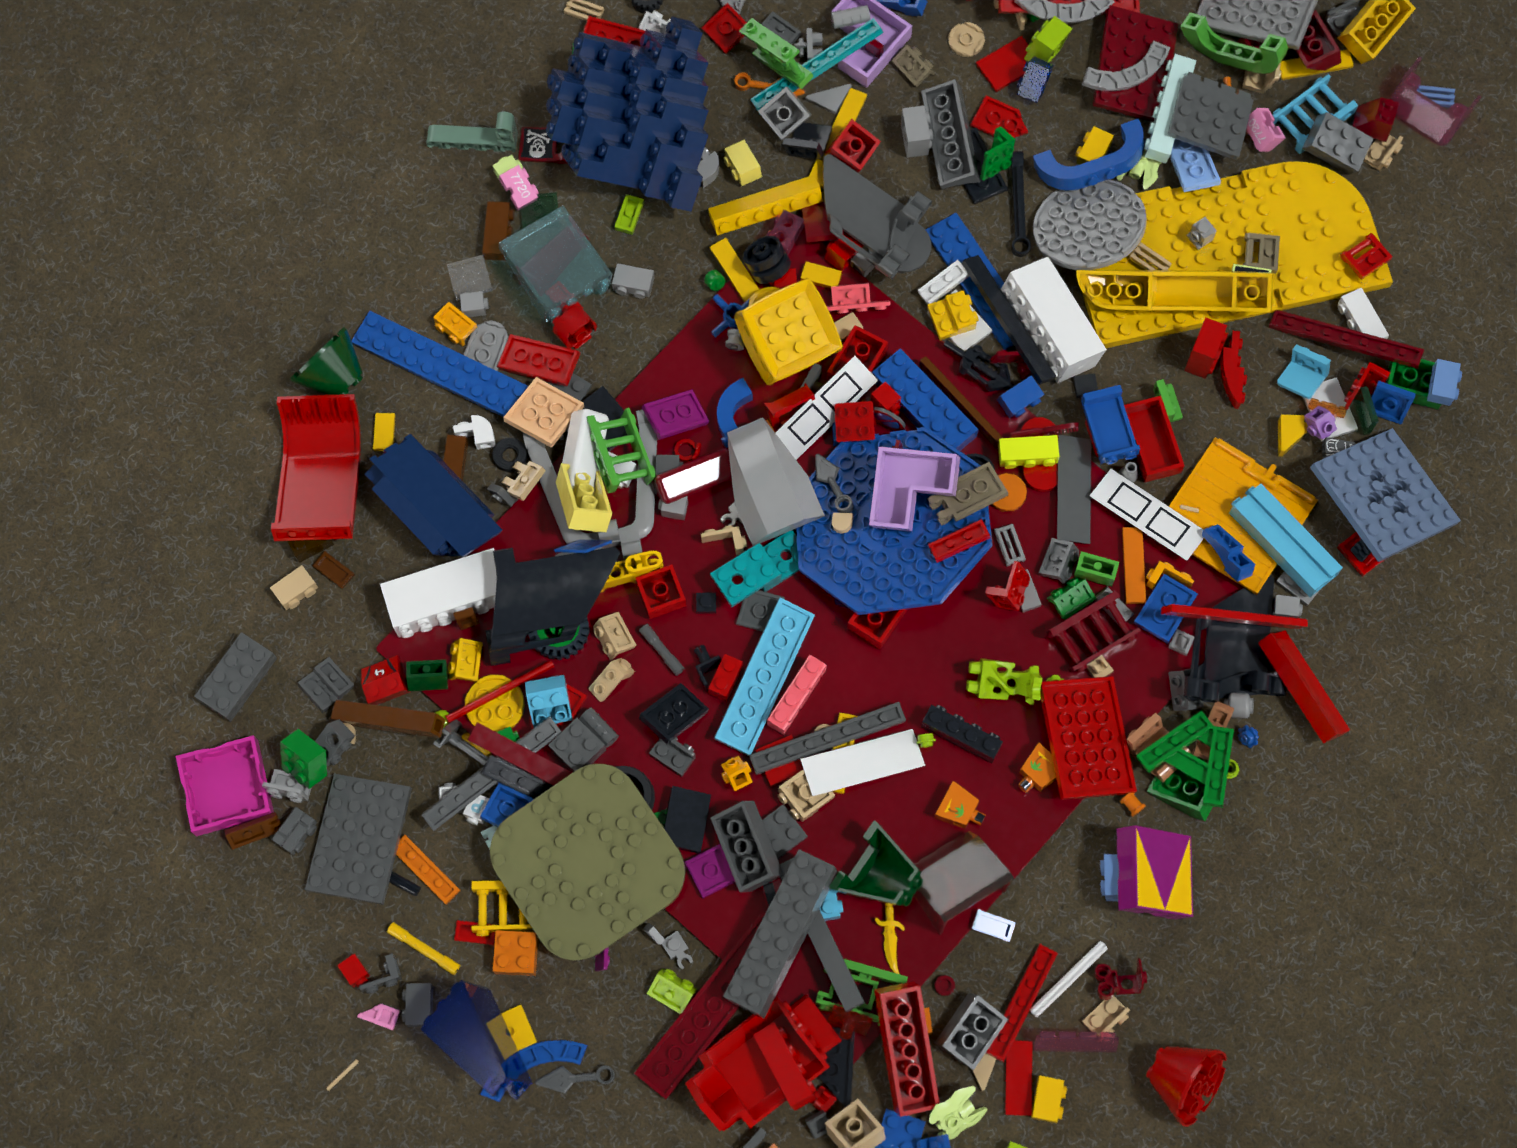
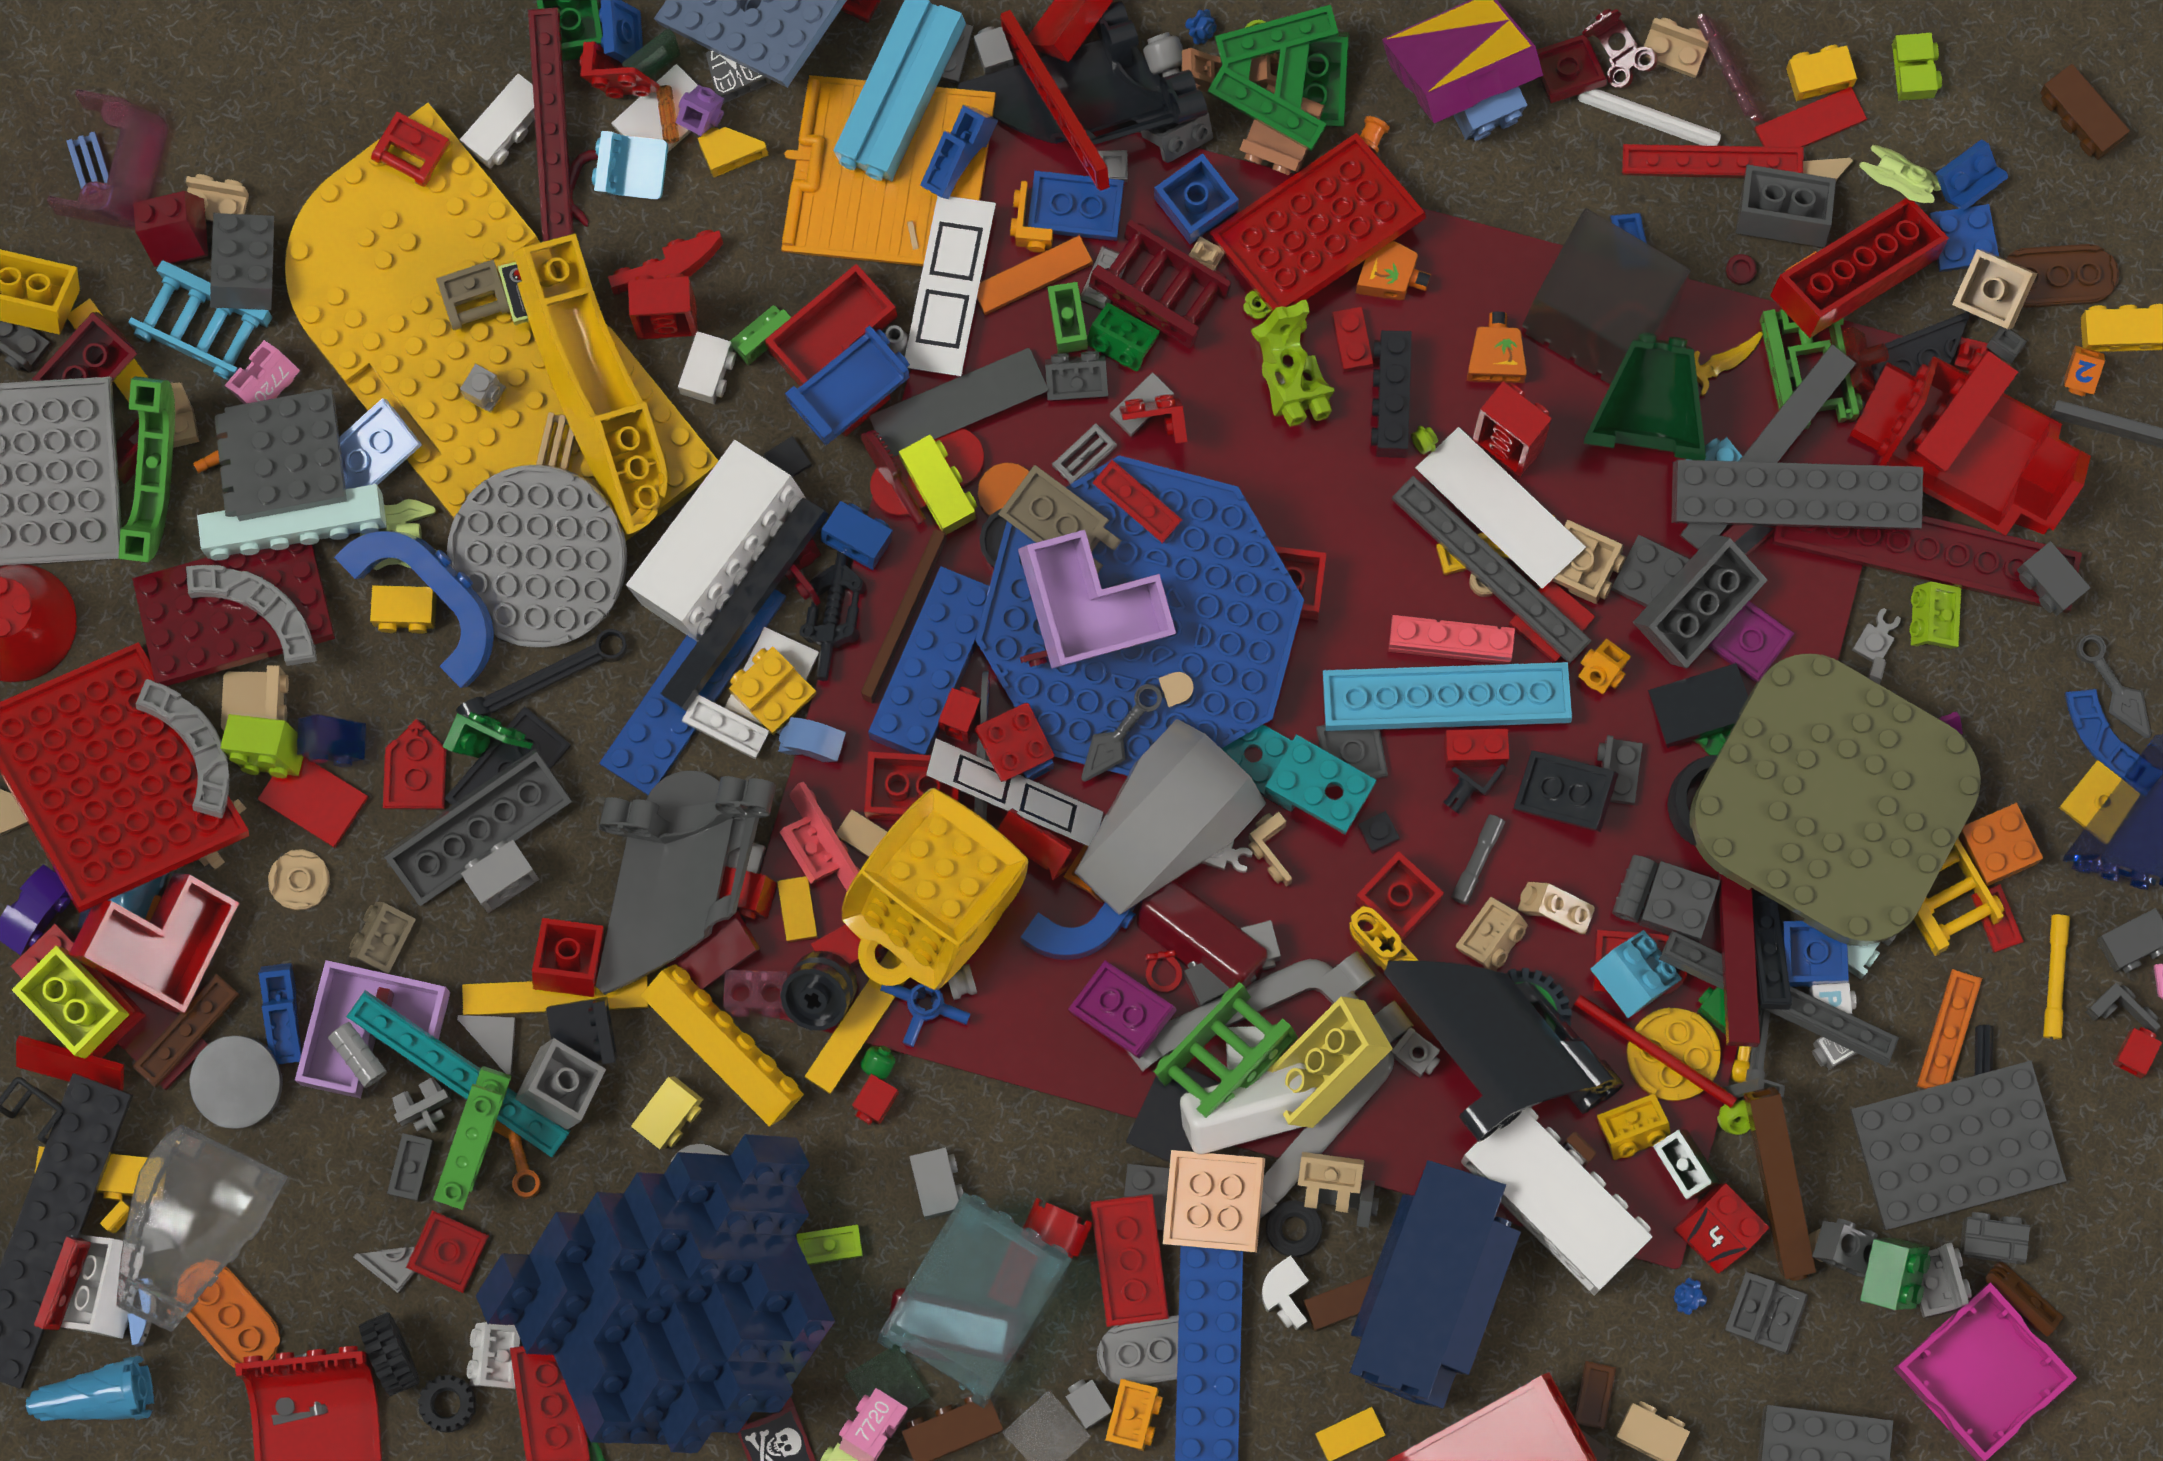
camera: 115 degrees left, 5 degrees up
blue piece [554,540,612,553] -> none
none -> tan bracket [221,666,289,731]
none -> dark red animal [569,150,598,227]
none -> white brick [678,331,736,404]
none -> medium blue brick [778,717,846,762]
none -> red brick [852,1074,899,1126]
none -> blue brick [1154,153,1239,244]
none -> red plate [1332,307,1374,372]
none -> red brick [1473,382,1552,477]
none -> dark red tile [1537,35,1607,103]
none -> blue plant [1674,1278,1707,1315]
none -> dark grey brick [2017,541,2091,616]

